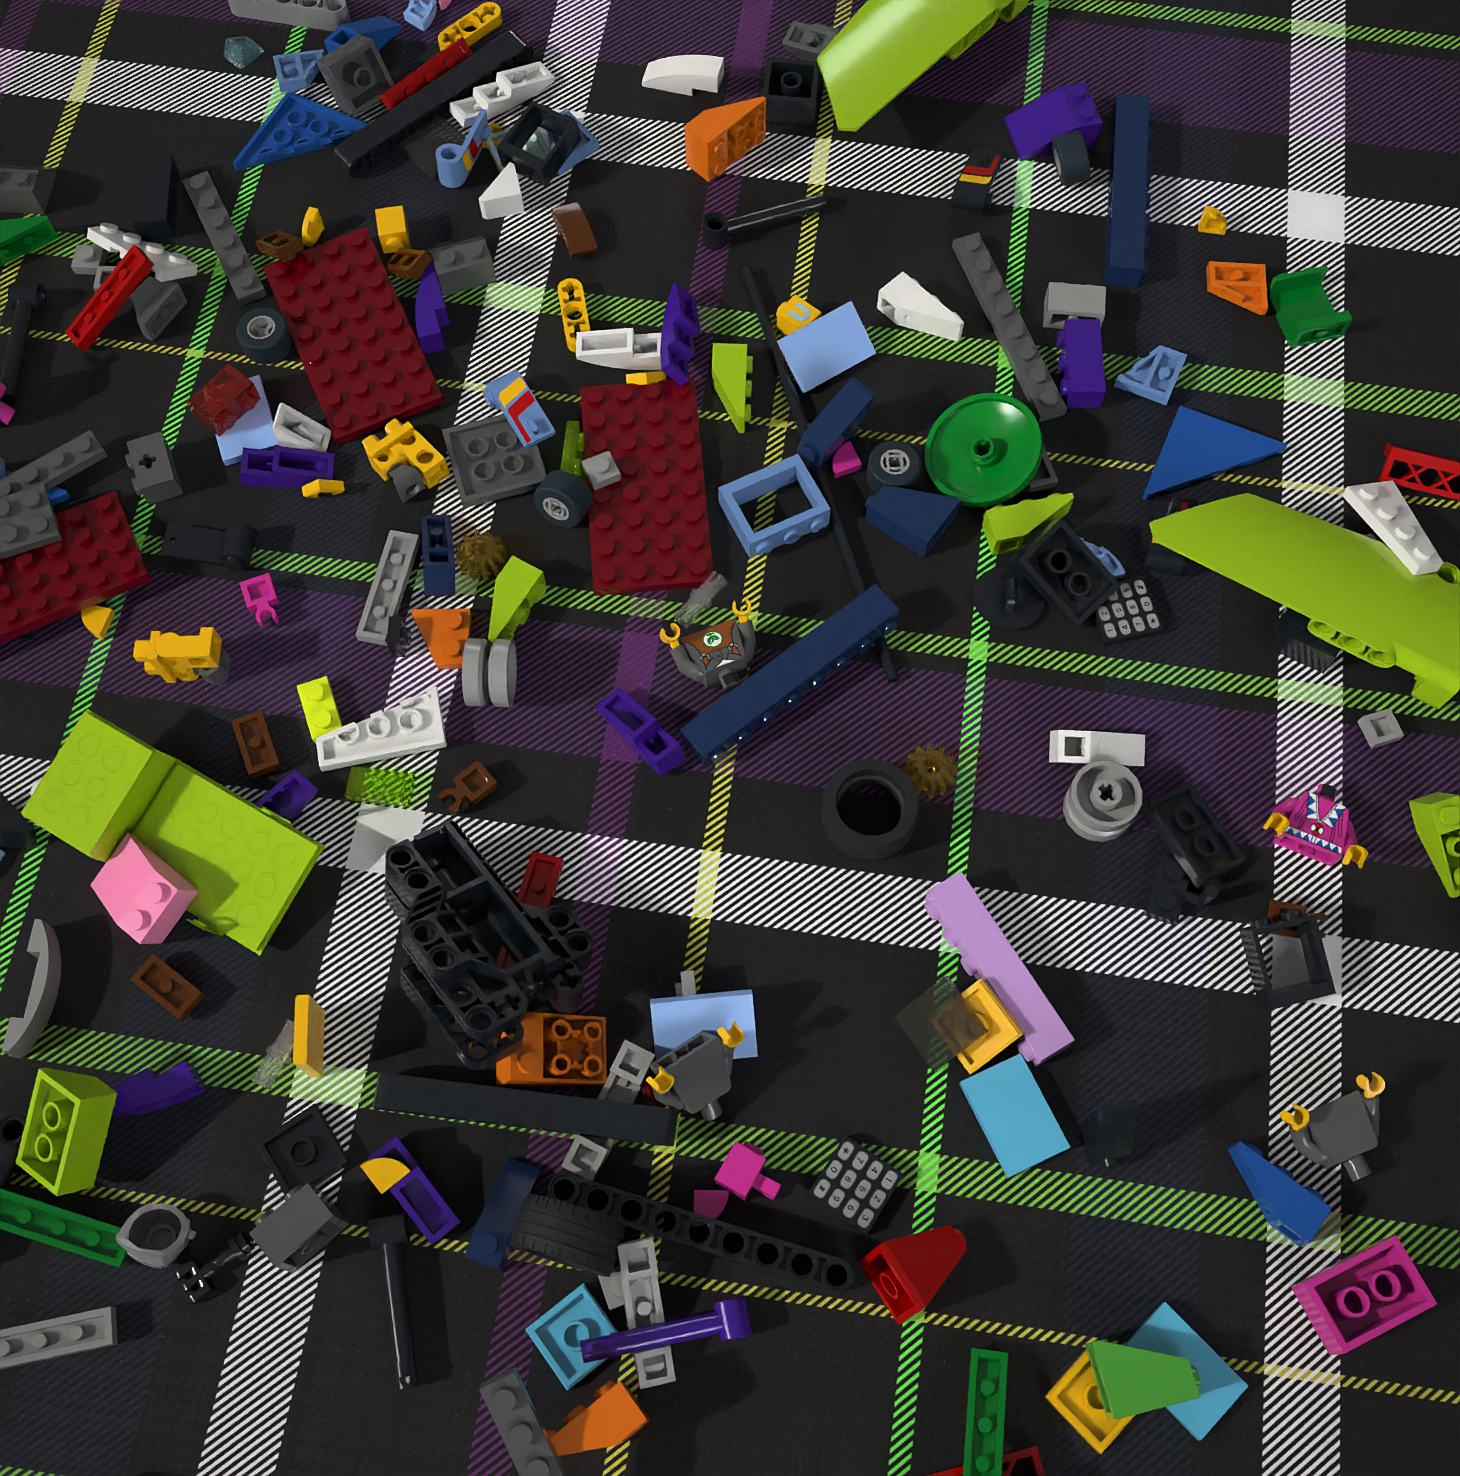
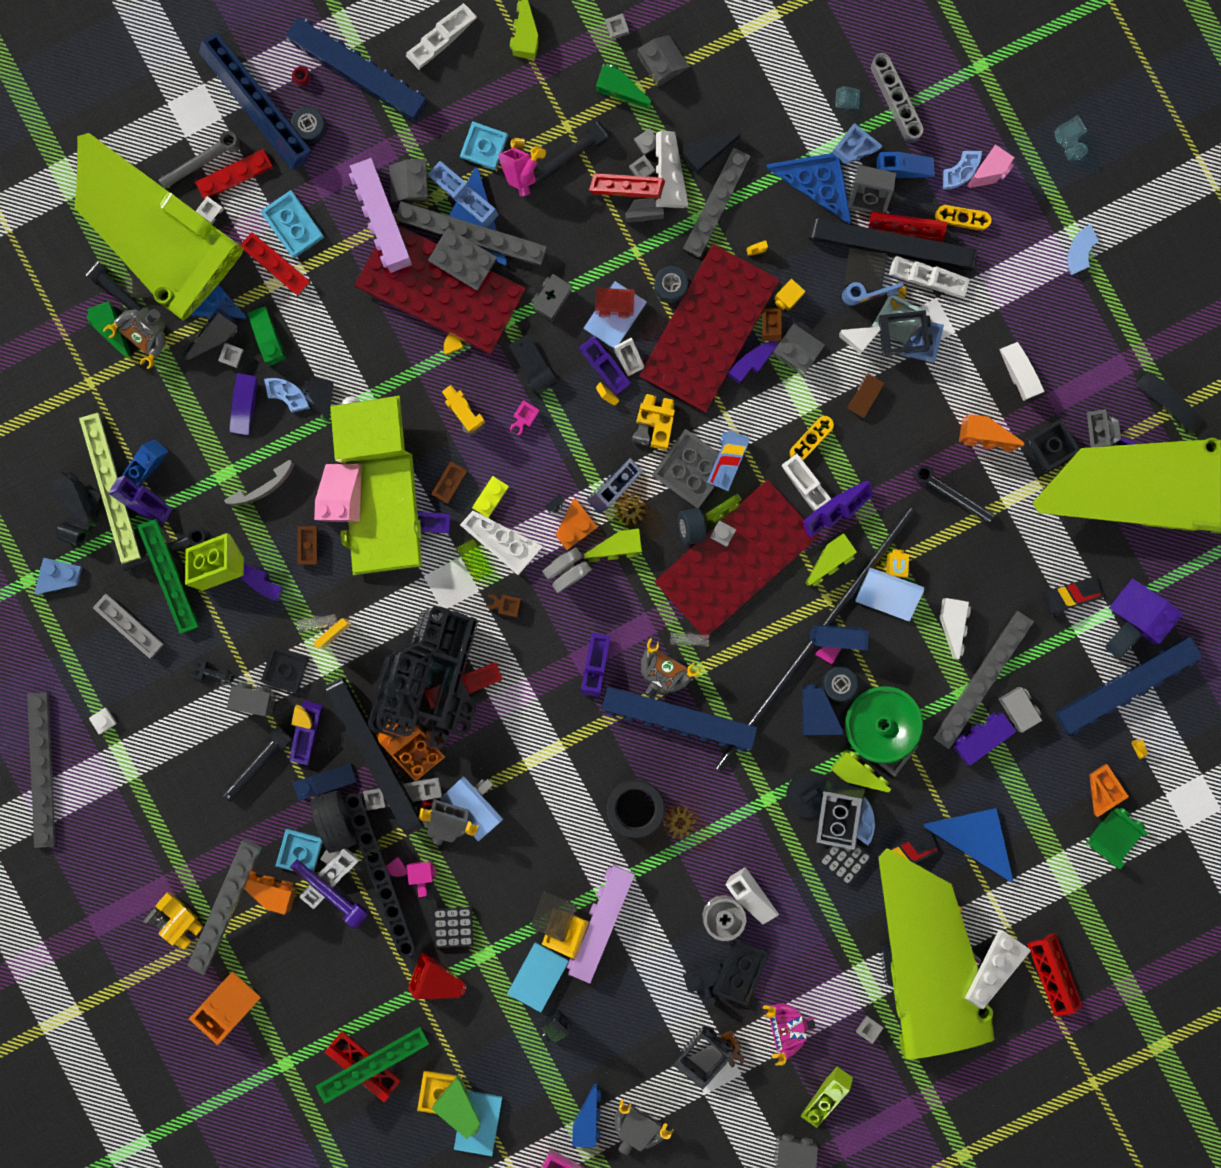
camera: 50 degrees right, 20 degrees up
light grey helmet [115,1203,196,1269] -> none
reddish brown plate [255,230,305,261] -> none
light grey plate [356,530,421,646] -> none
yellow tile [626,371,667,385] -> none
medium blue window [718,454,831,558] -> none
medium blue wing [1114,345,1187,405] -> none

